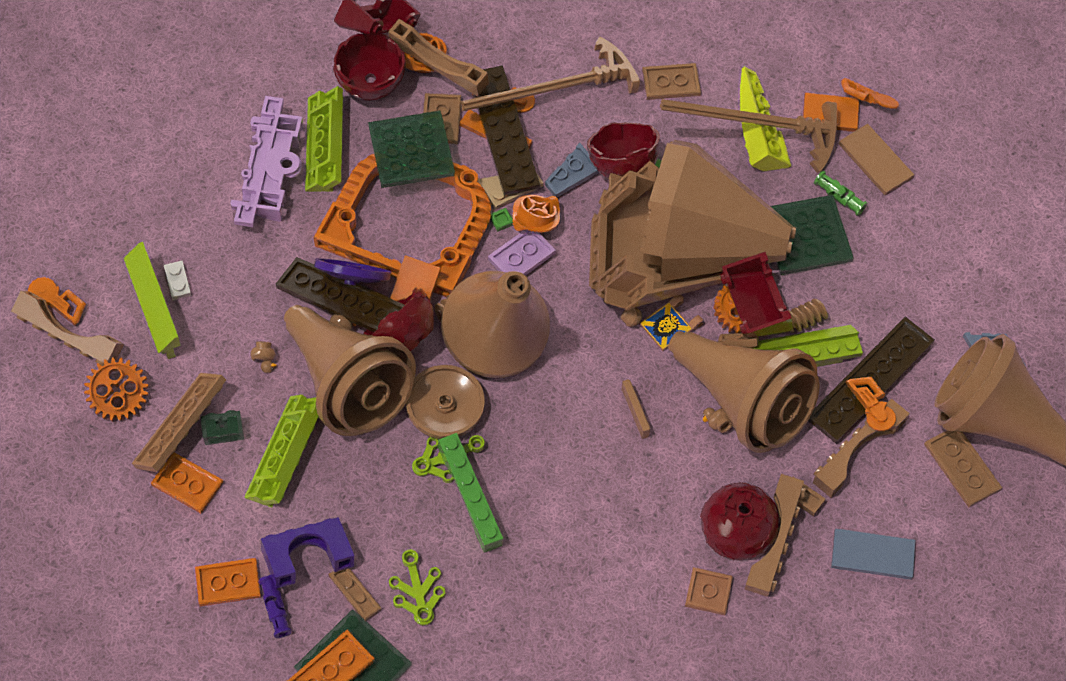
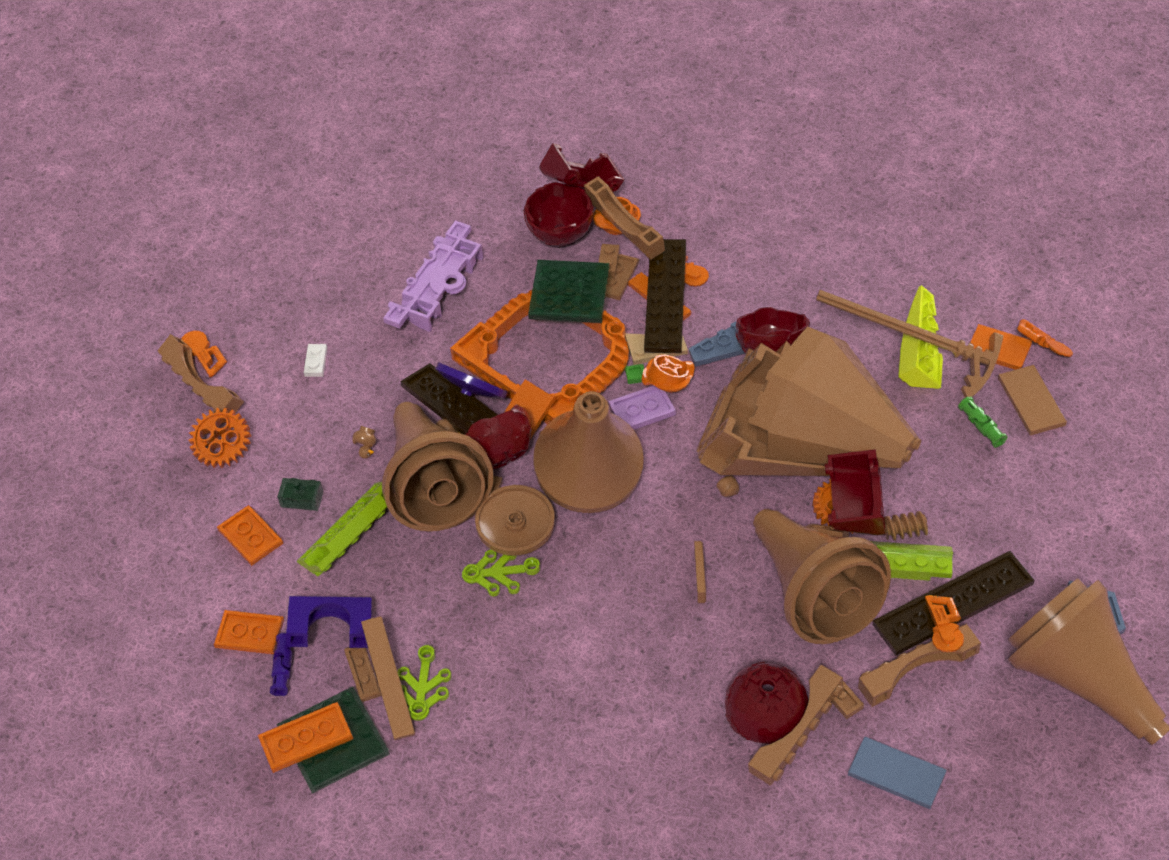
camera: 25 degrees right, 10 degrees down
lime slope [123,242,181,359] -> none
medium nougat plate [132,373,226,472] -> none
lime slope [305,86,343,192] -> none
bright green arch [438,433,503,553] -> none
medium nougat piece [461,37,640,111] -> none
flag [639,295,703,351] -> none
medium nougat tile [642,63,701,100] -> none
nougat tile [685,567,733,615] -> none
medium nougat animal [703,407,732,433] -> none
clear green plate [770,195,854,275] -> none
medium nougat tile [924,430,1002,507] -> none
none -> medium nougat tile [361,616,415,741]
none -> medium nougat plate [597,244,620,276]

